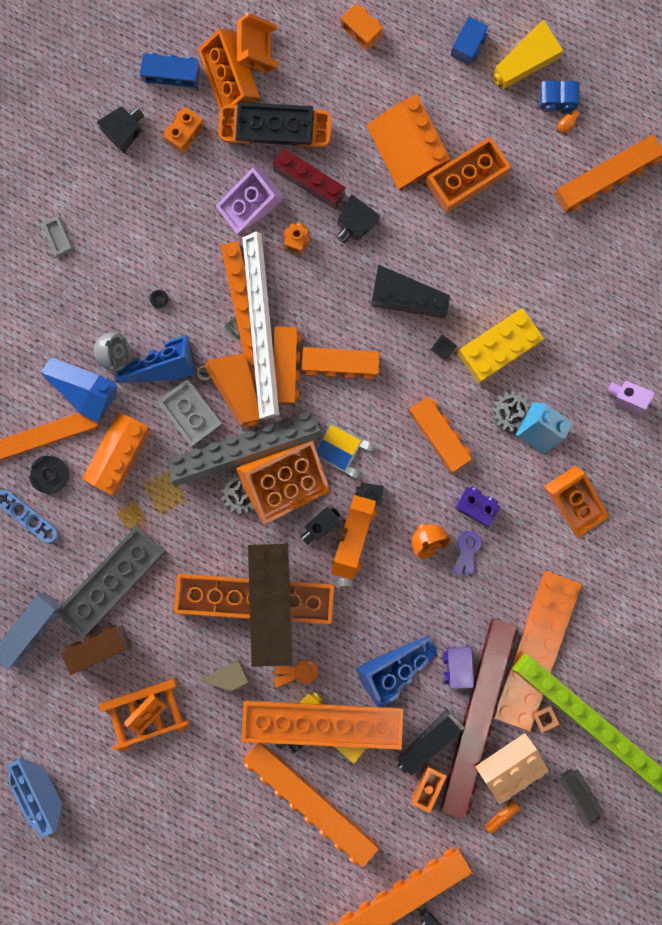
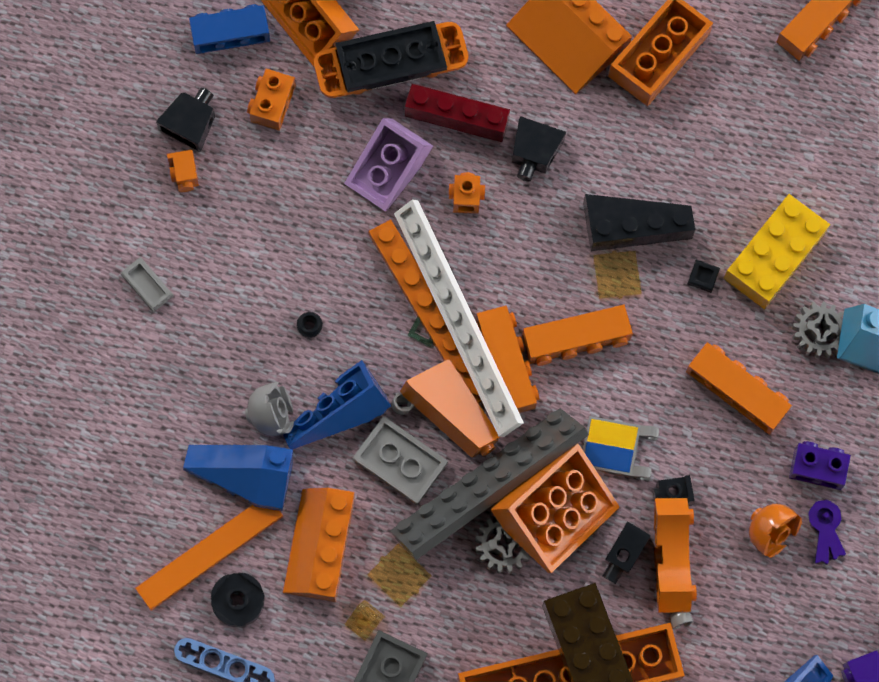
camera: 20 degrees left, 10 degrees down
none -> orange brick [167,150,199,192]
none -> clear yellow piece [593,250,642,299]

